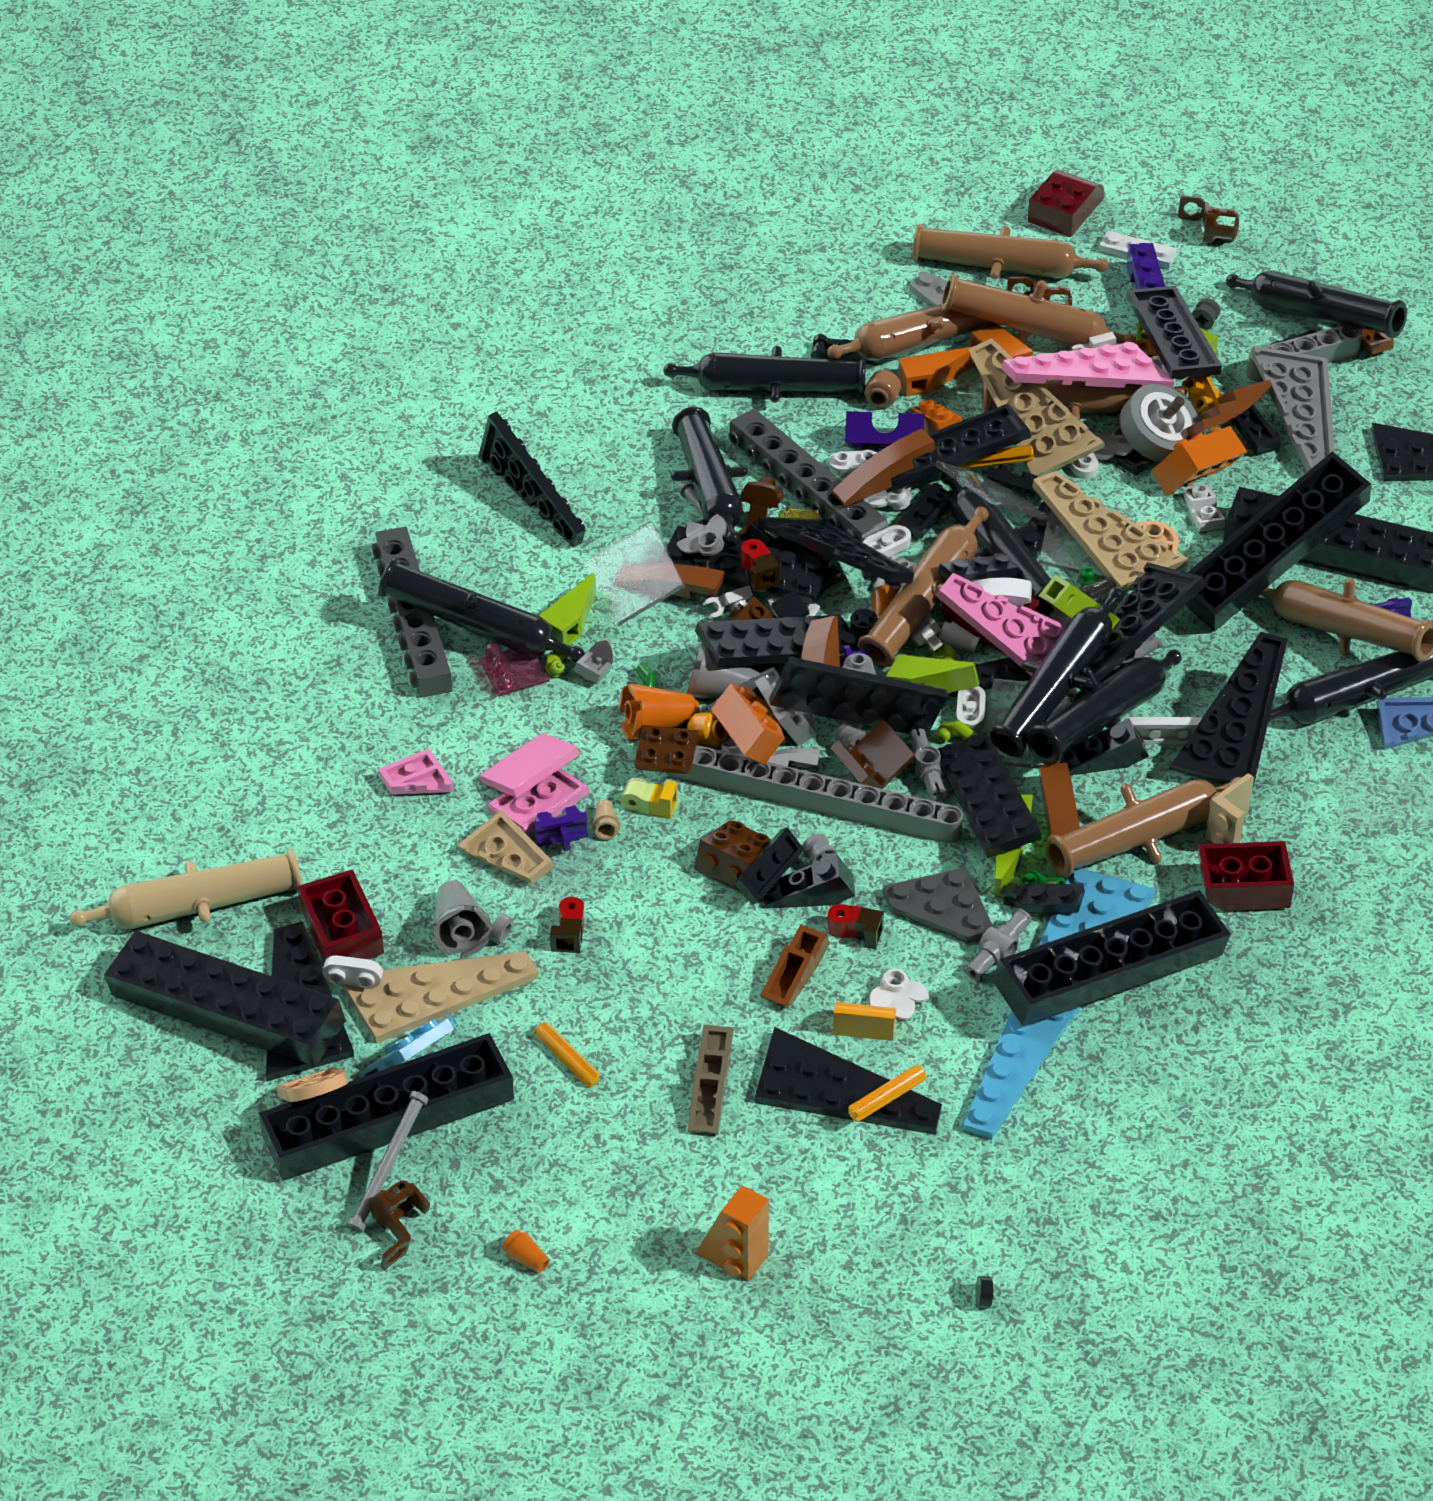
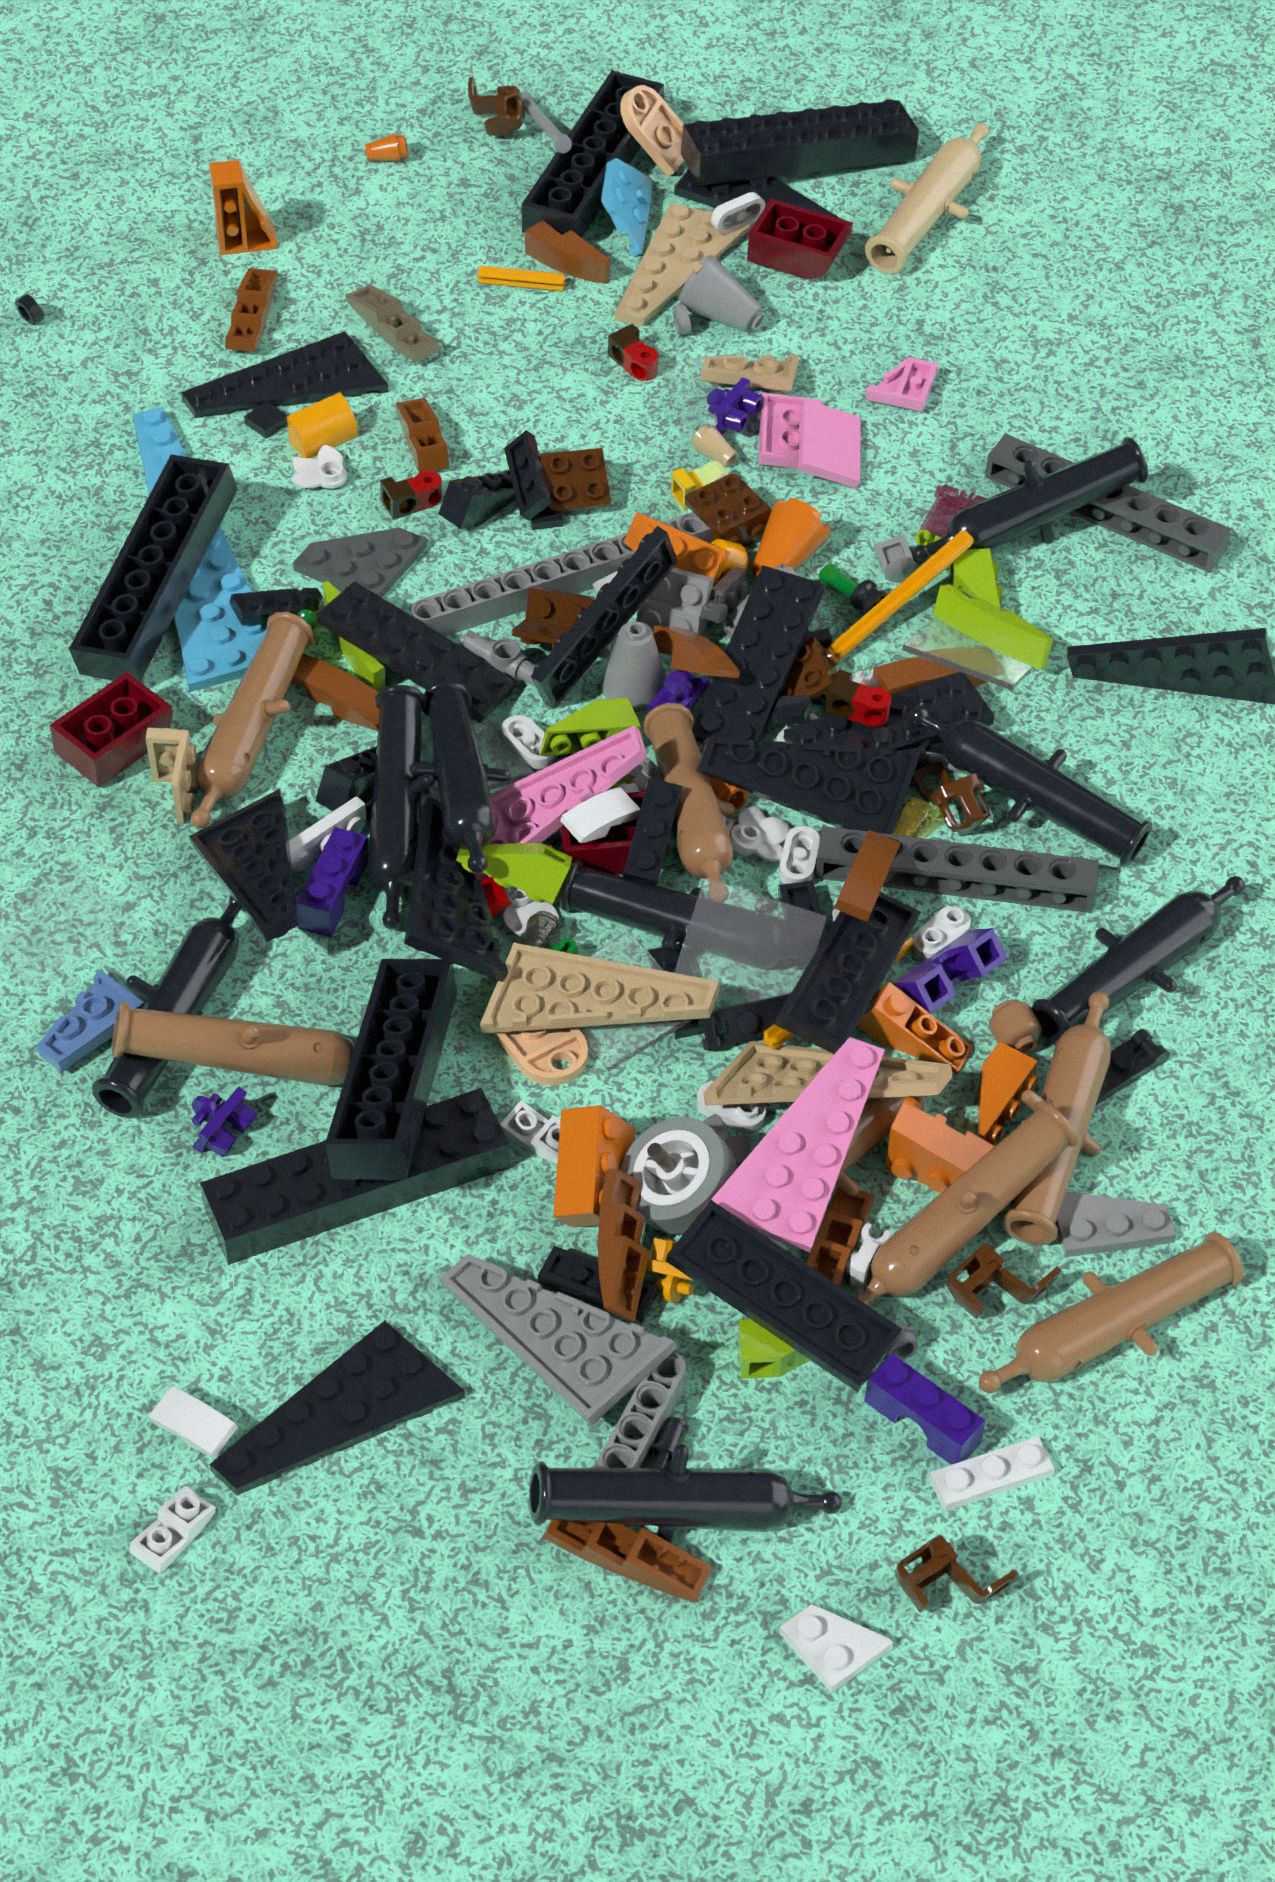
camera: 135 degrees right, 5 degrees up
light grey plate [677,514,727,556] -> none
light grey wheel [802,834,837,865] -> none
light orange axle [848,1065,926,1122] -> none
lime arm [936,721,977,743] -> none
light grey pin [966,909,1031,981] -> none
dark red brick [1028,170,1105,237] -> none
dark grey wheel [1192,298,1221,330] -> none
none -> dark orange slope [225,268,278,352]
none -> black tile [244,401,288,439]
none -> dark purple arch [296,827,369,937]
none -> dark orange slope [525,221,610,284]
none -> white wing [779,1604,893,1693]
none -> light orange axle [829,530,974,661]
none -> black wheel [850,579,888,615]
none -> light grey plate [888,1325,918,1359]
none -> lime slope [933,584,1053,669]

